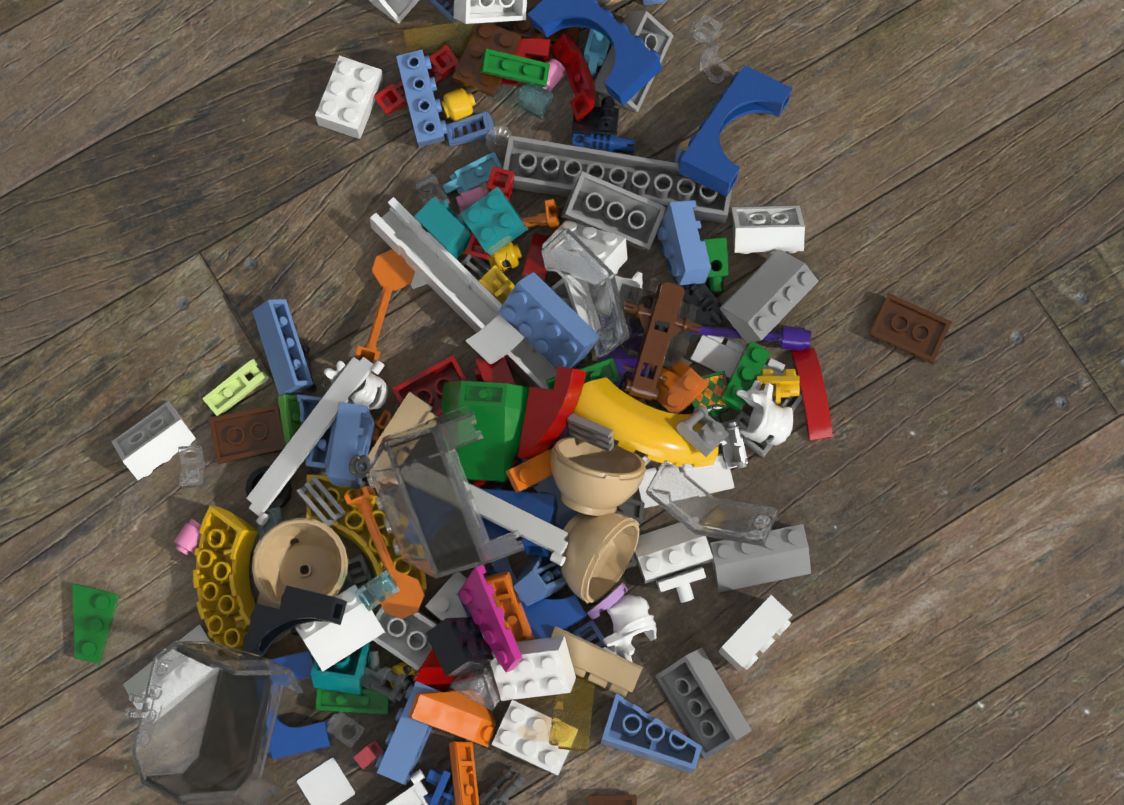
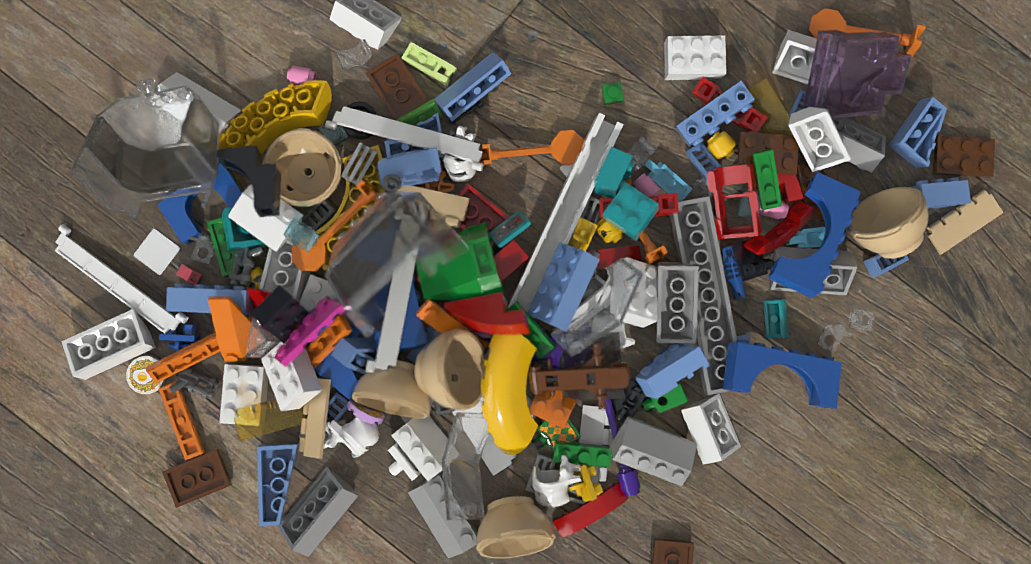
camera: 65 degrees right, 10 degrees up
green wing [72,583,120,664] -> none
white sticker [466,314,524,364] -> none
light grey tile [567,413,614,452] -> none
light grey plate [677,405,730,457] -> none
white brick [718,595,792,671] -> none
light grey hinge [721,418,748,470] -> none
none -> tan piece [477,496,555,558]
none -> slope [489,211,531,247]
none -> green plate [602,82,624,105]
none -> red piece [707,163,762,240]
none -> teal slope [764,299,789,338]

